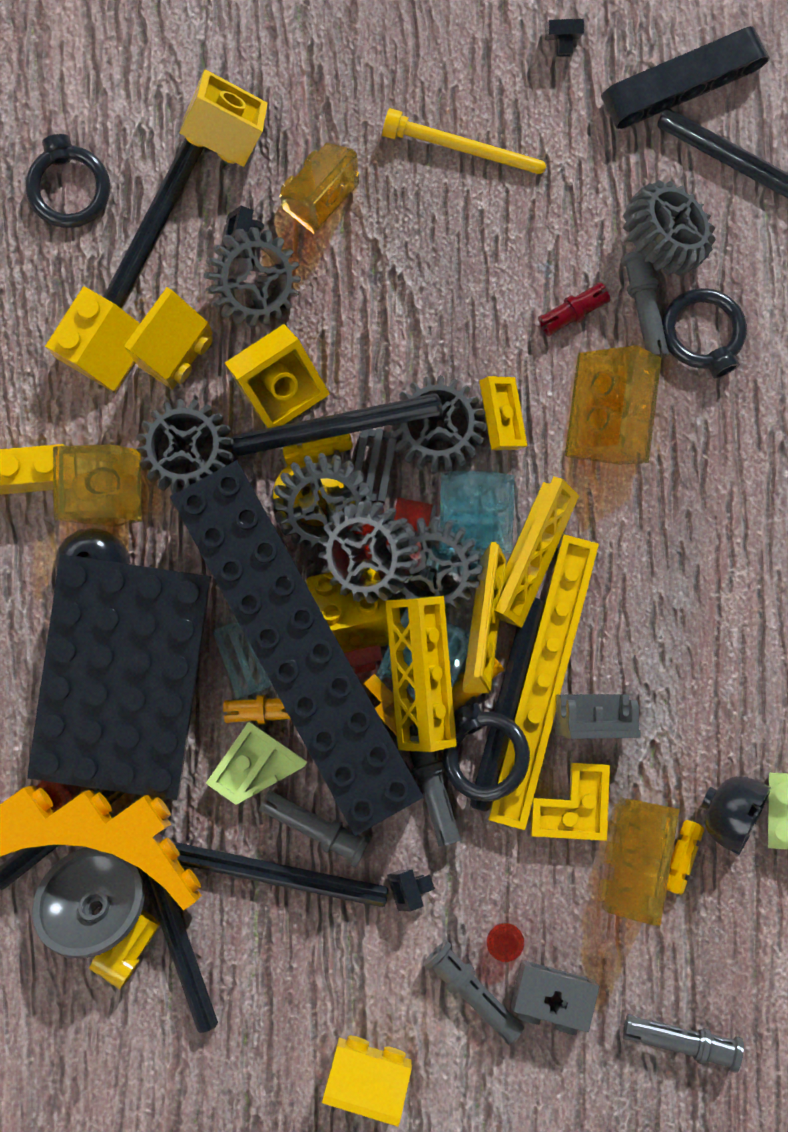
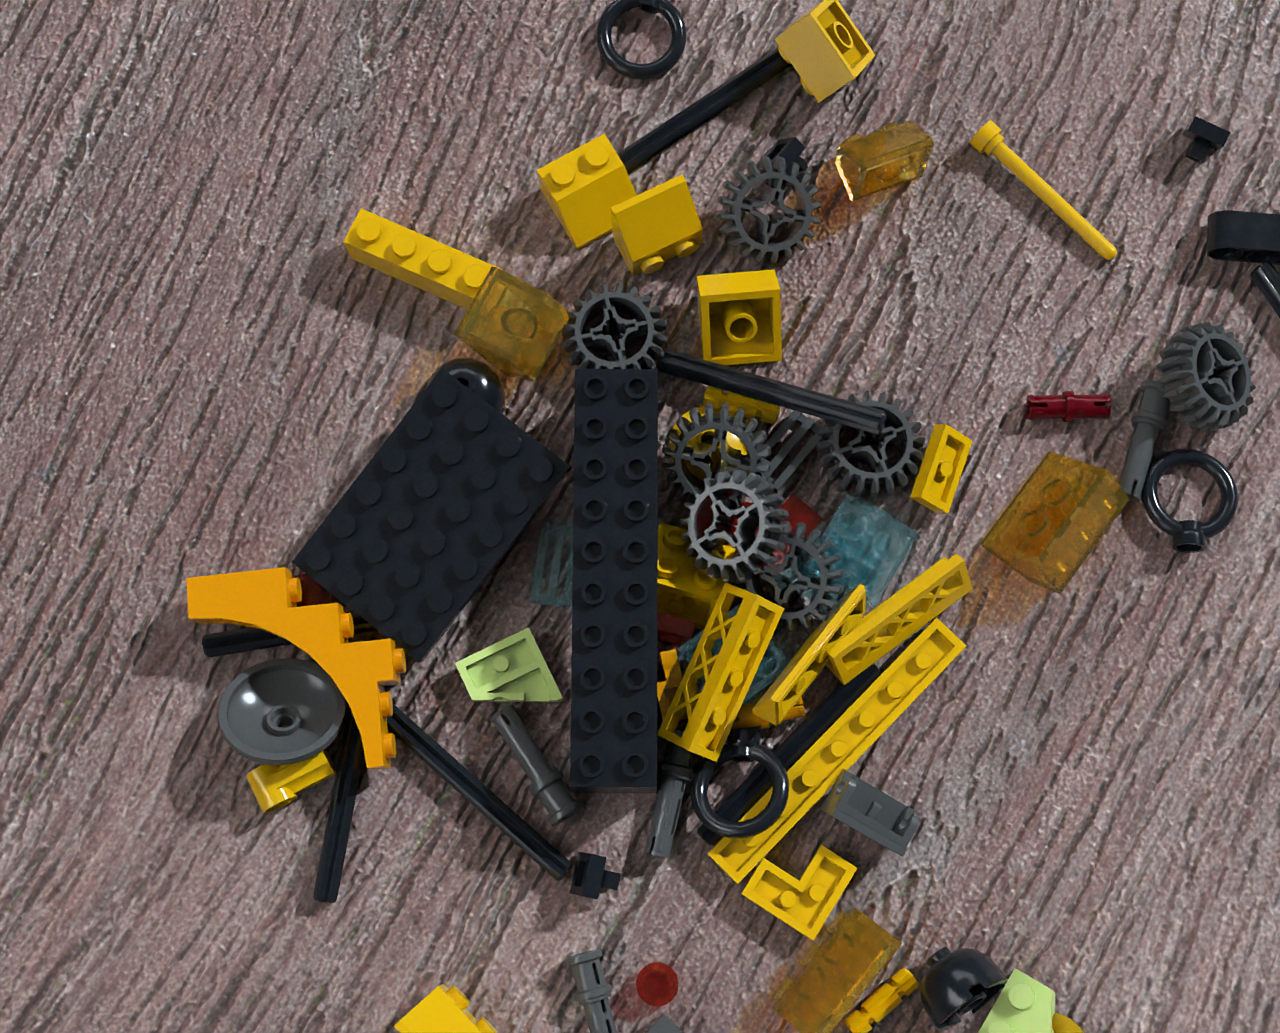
camera: 30 degrees right, 5 degrees down
light orange pin [223,695,291,725] -> none

